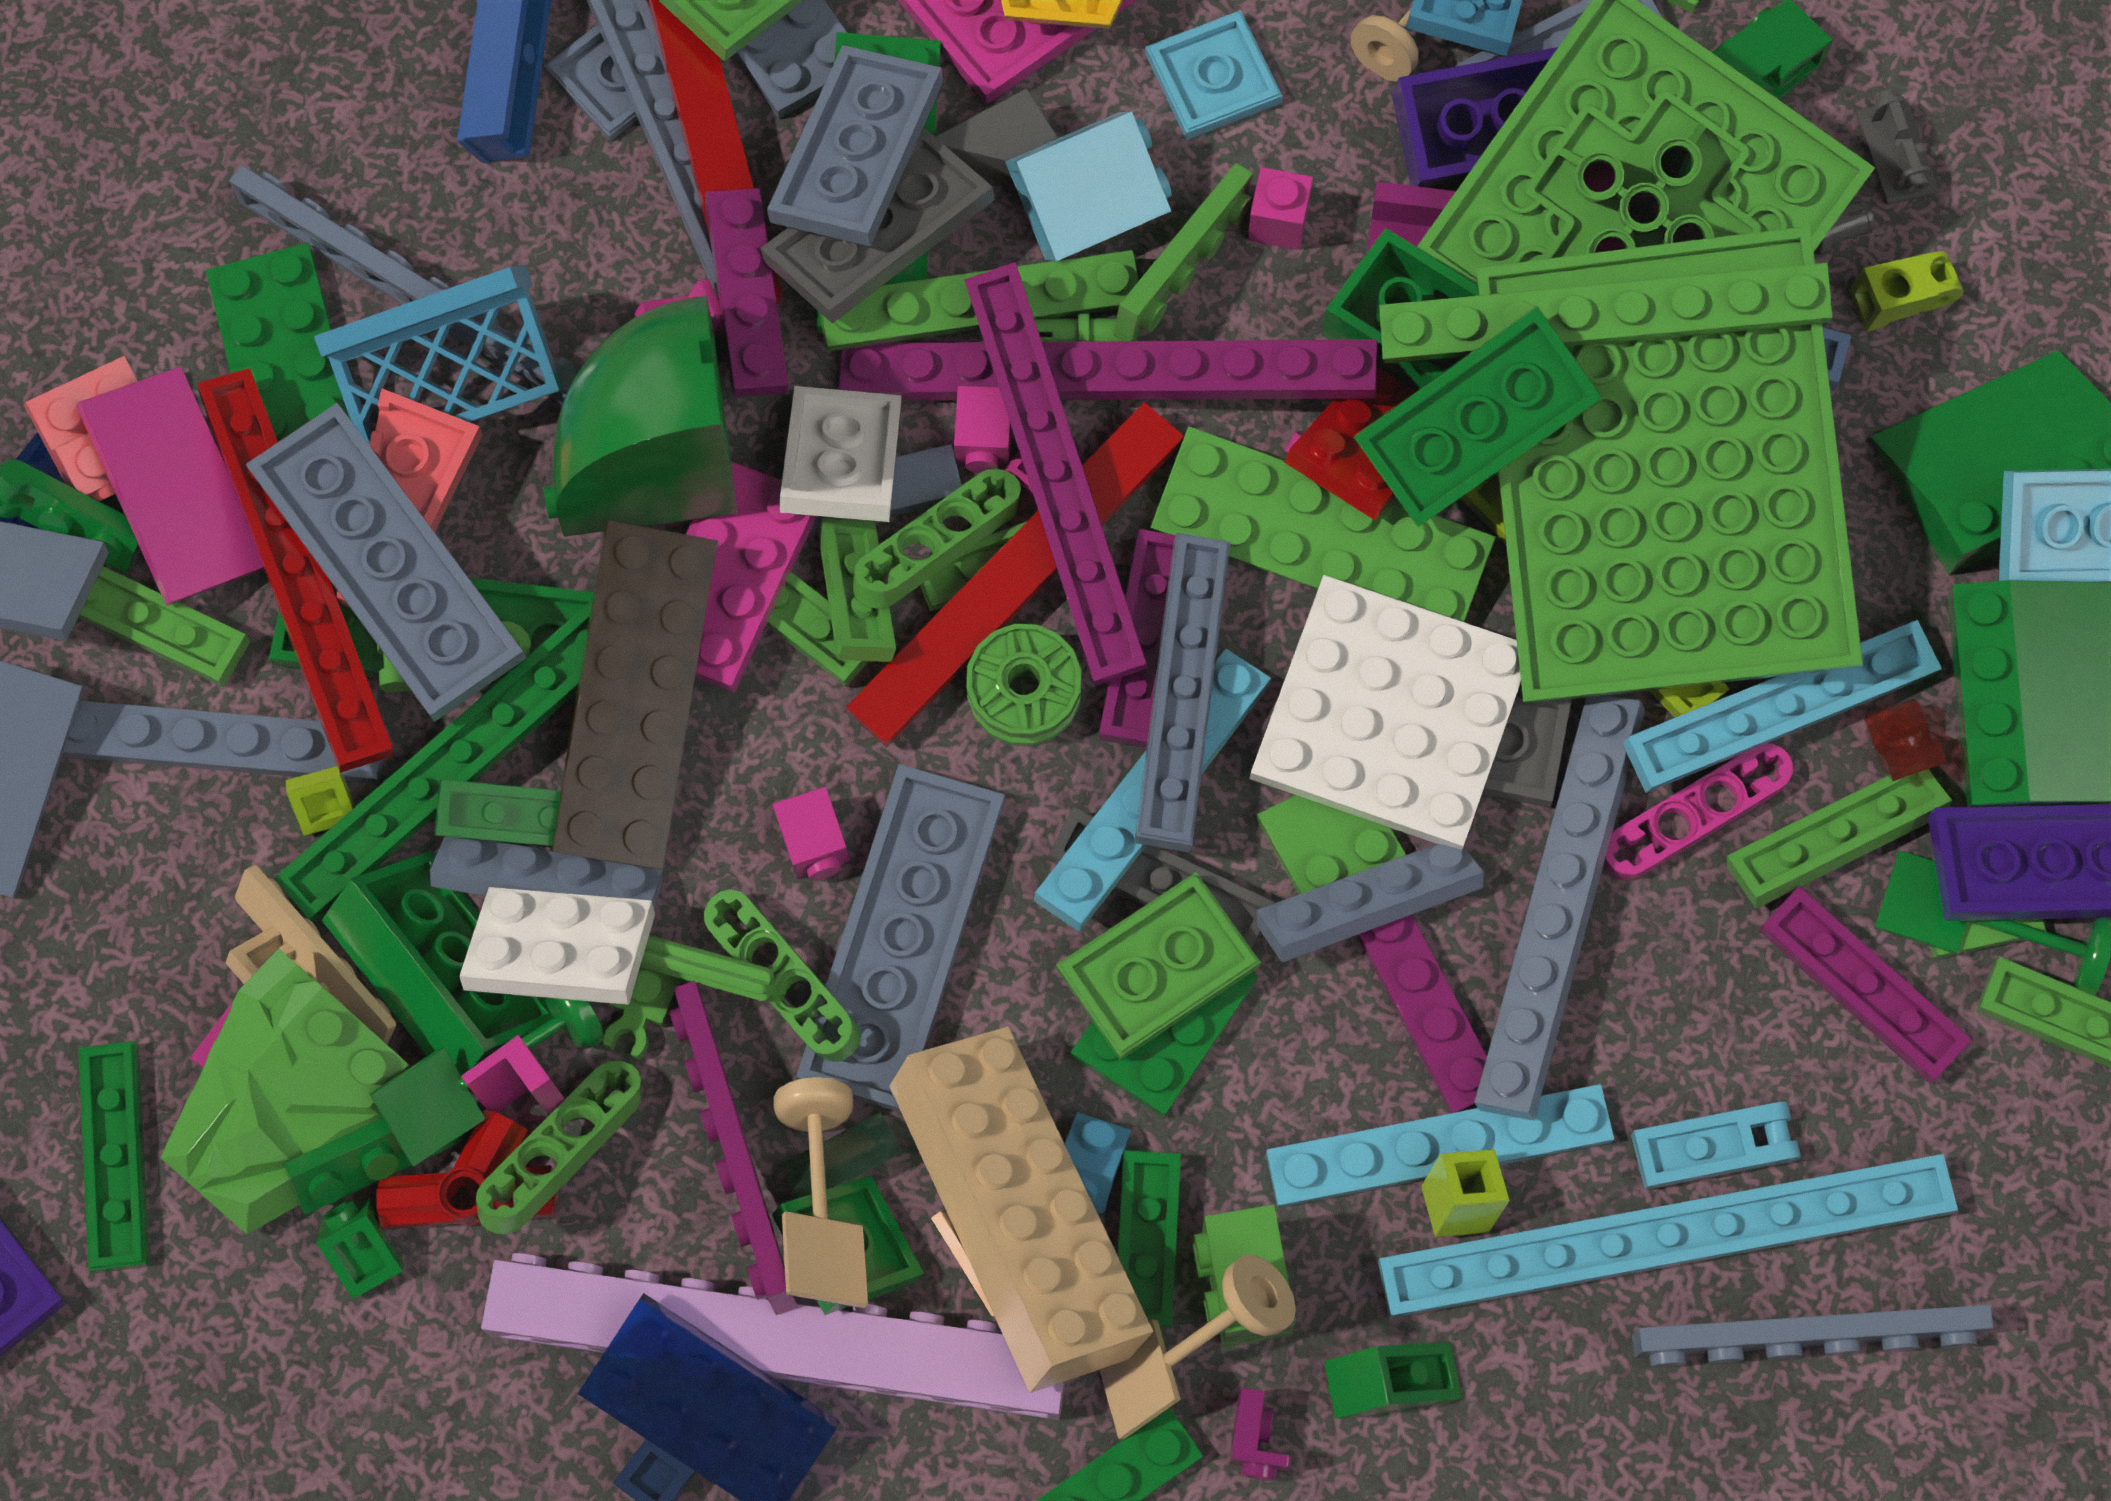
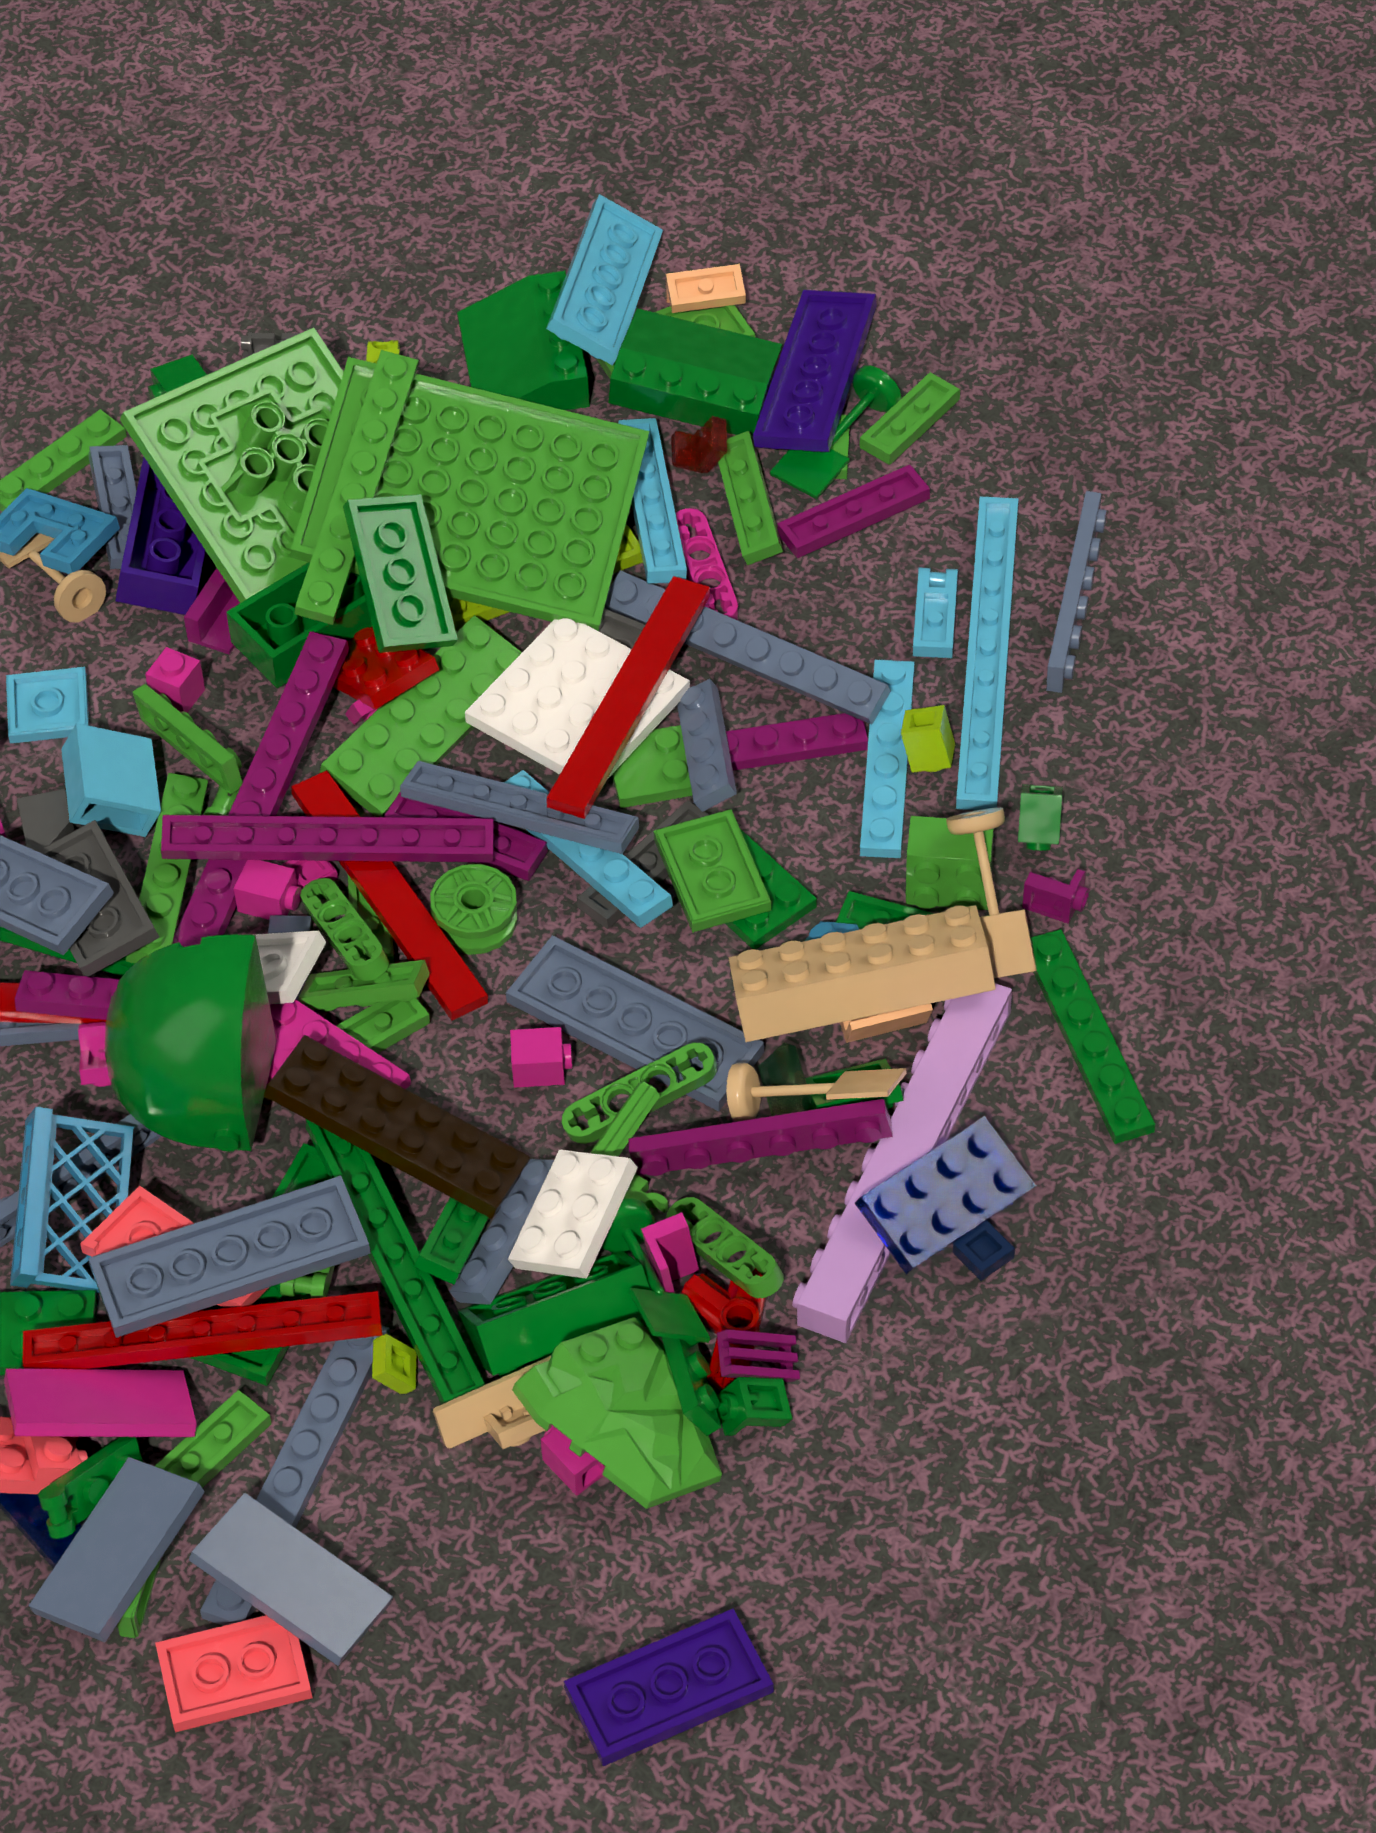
camera: 75 degrees left, 20 degrees down
green tile [78,1041,150,1274] -> none
none -> red tile [547,576,710,819]
none -> magenta tile [717,1329,800,1382]

